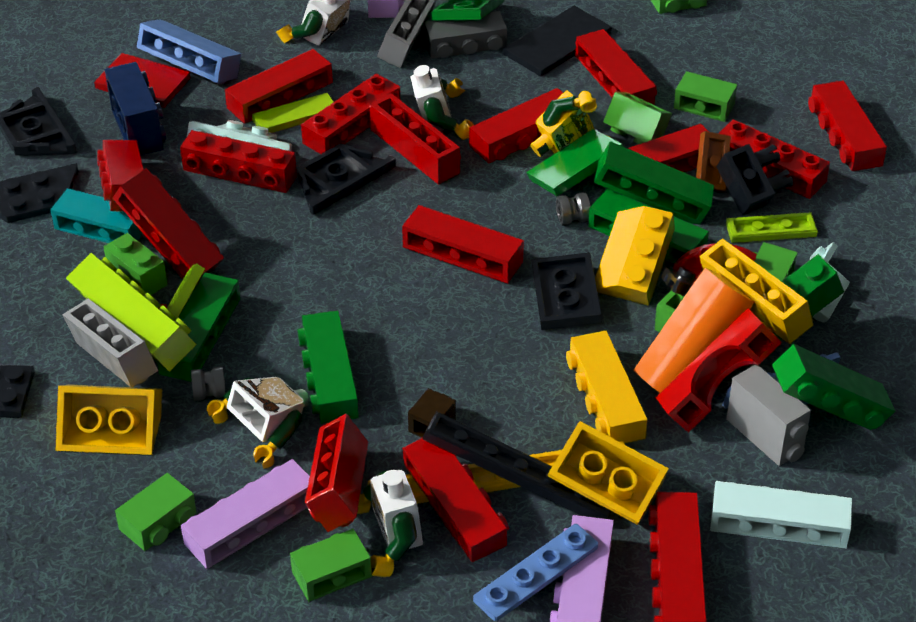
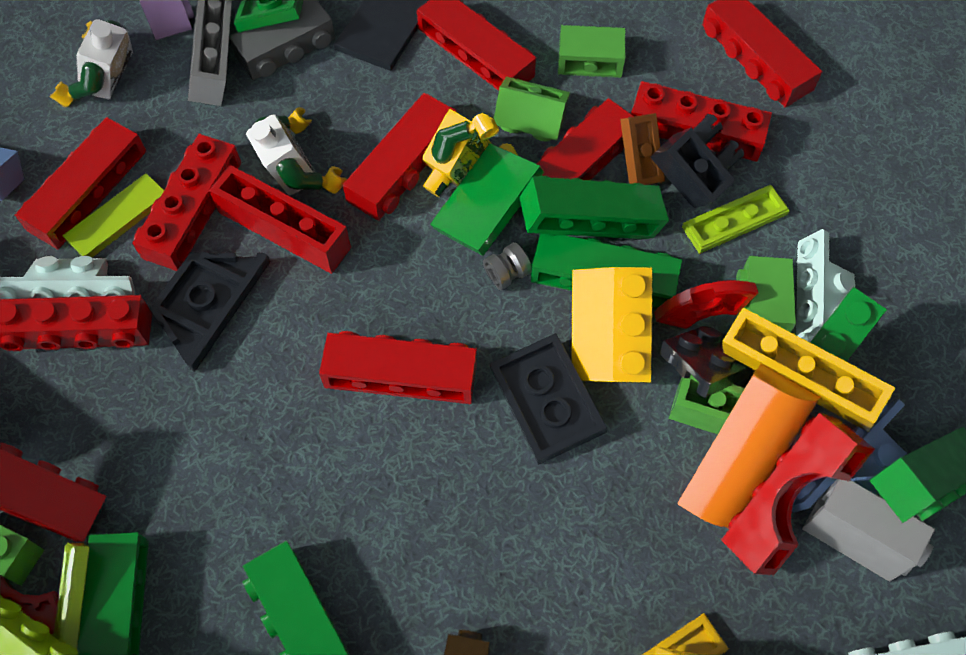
camera: 20 degrees left, 20 degrees up
yellow brick [566,331,647,443] -> none

